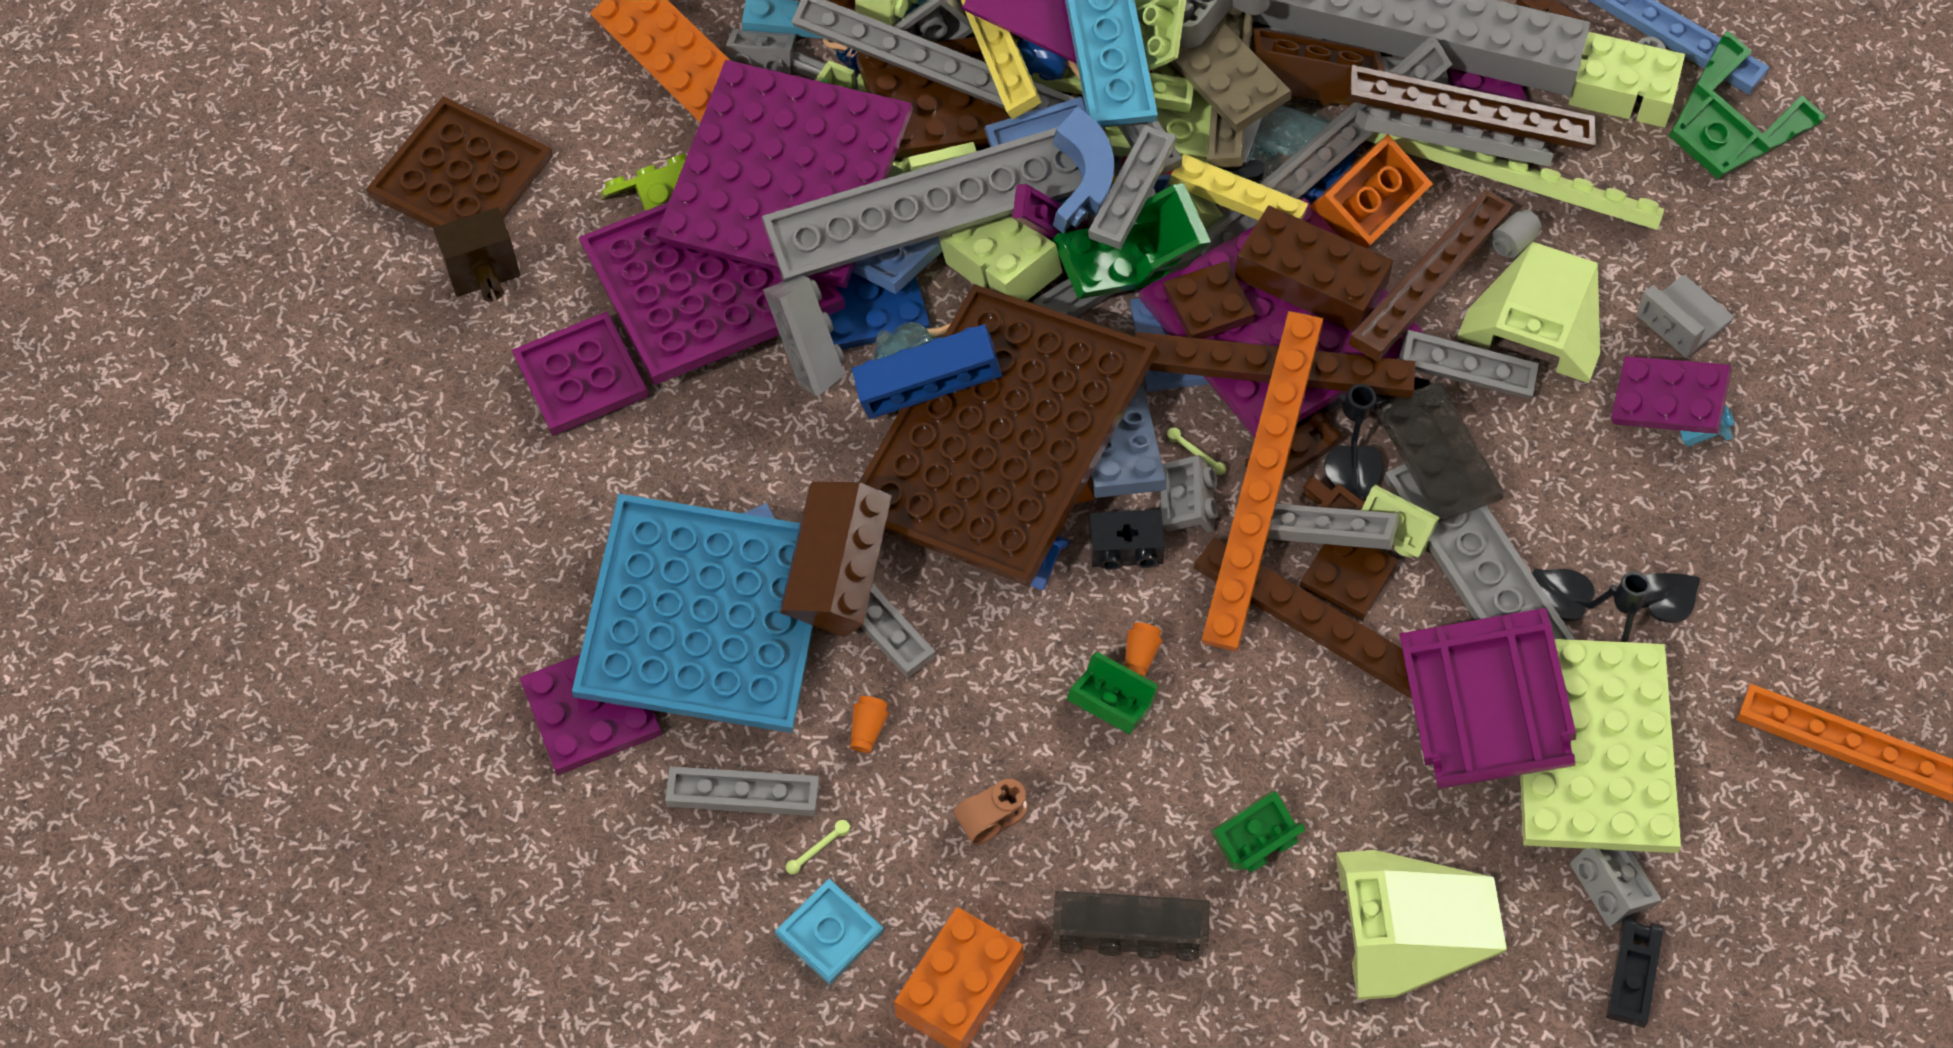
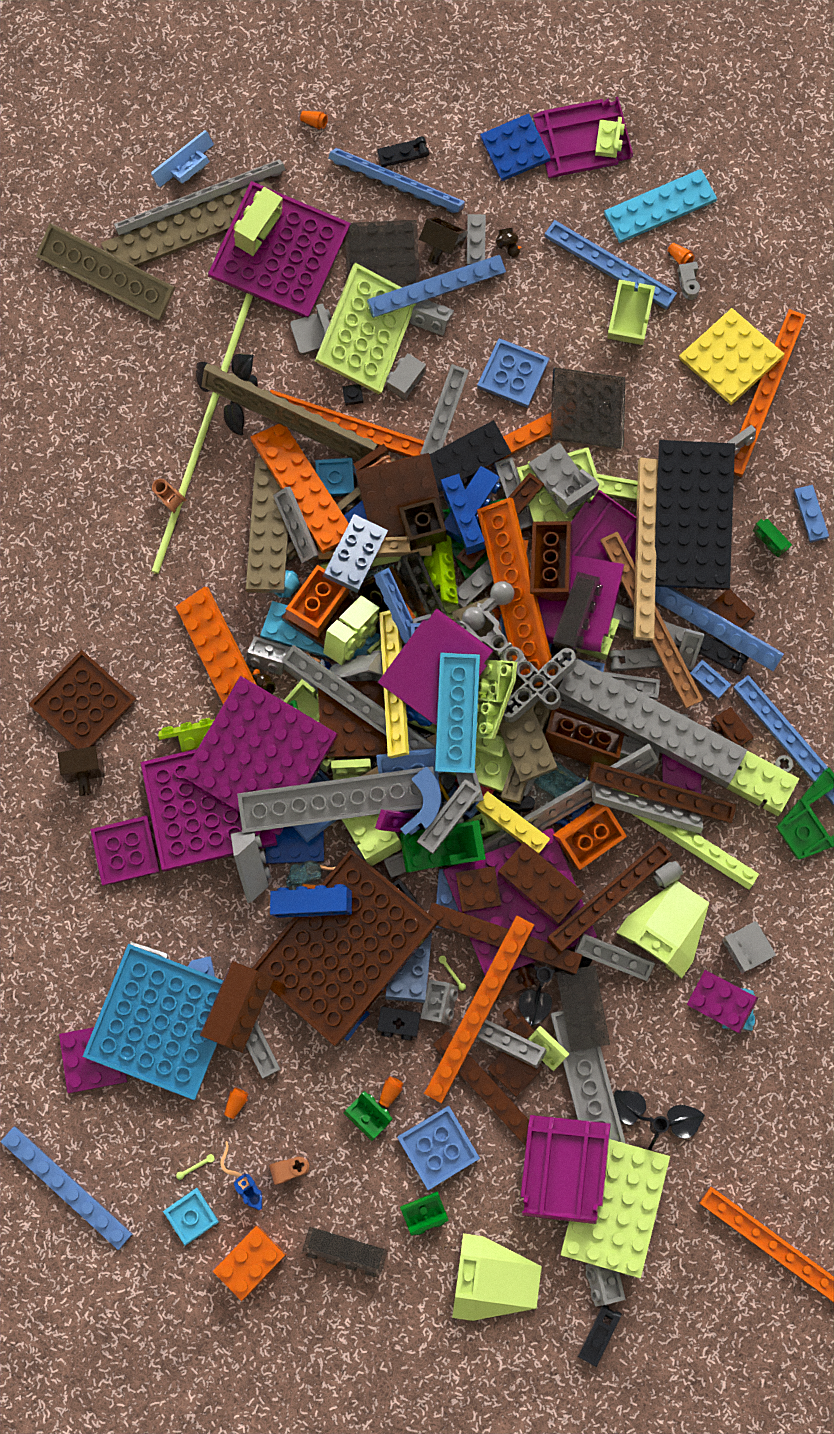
camera: 15 degrees right, 15 degrees up
light grey plate [665,766,820,816] -> none
none -> medium blue plate [0,1126,133,1250]
none -> blue animal [220,1141,263,1211]
none -> medium blue plate [397,1106,480,1190]

